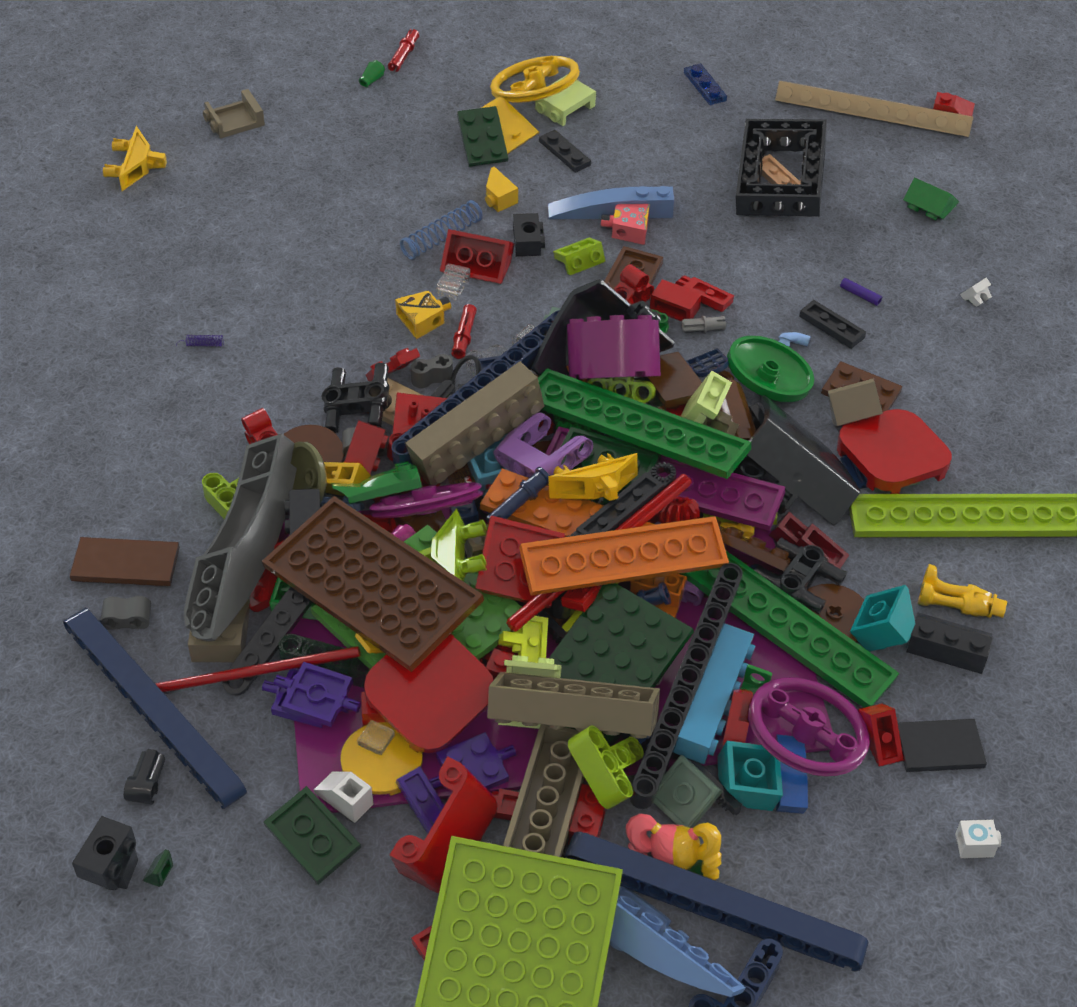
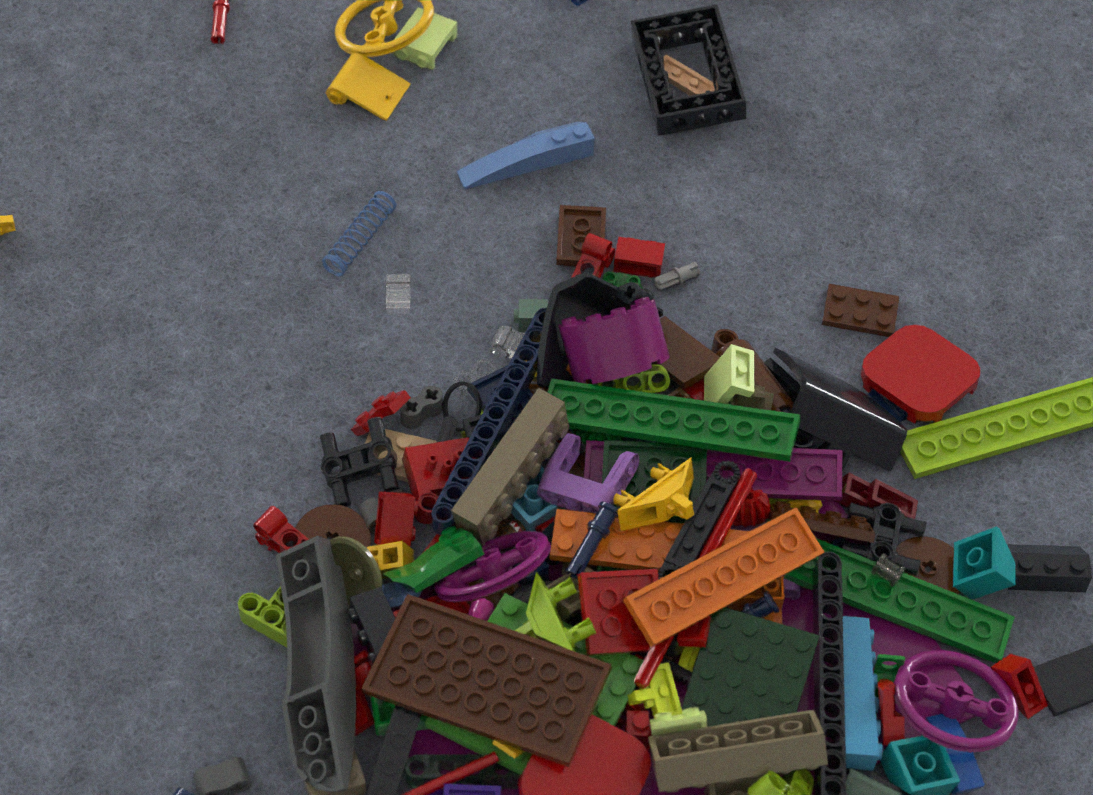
camera: 20 degrees left, 5 degrees up
reddish brown tile [70,537,180,586] -> none
dark purple piece [176,335,224,347] -> none
dark tan panel [203,89,265,139] -> none
green cone [359,60,385,88] -> none
yellow torso [395,291,451,339] -> none
red slope [440,229,515,284] -> none
red pin [451,304,477,359] -> none
dark green plate [457,106,508,167] -> none
yellow slope [485,167,518,212] -> none
black brick [513,213,545,257] -> none
black plate [539,130,591,173] -> none
lime bracket [553,237,605,275] -> none
coral torso [601,204,650,245] -> none
red hinge [675,275,734,312] -> none
dark blue window [686,348,729,377] -> none
green dish [727,336,814,402] -> none
light blue arm [778,332,811,347] -> none
black plate [799,300,866,349] -> none
dark tan slope [828,379,883,426] -> none
dark purple piece [840,278,883,306] -> none
green slope [903,177,959,221] -> none
yellow piece [918,564,1007,618] -> none
white tile [960,277,992,307] -> none
none -> clear smoke bush [871,553,906,587]

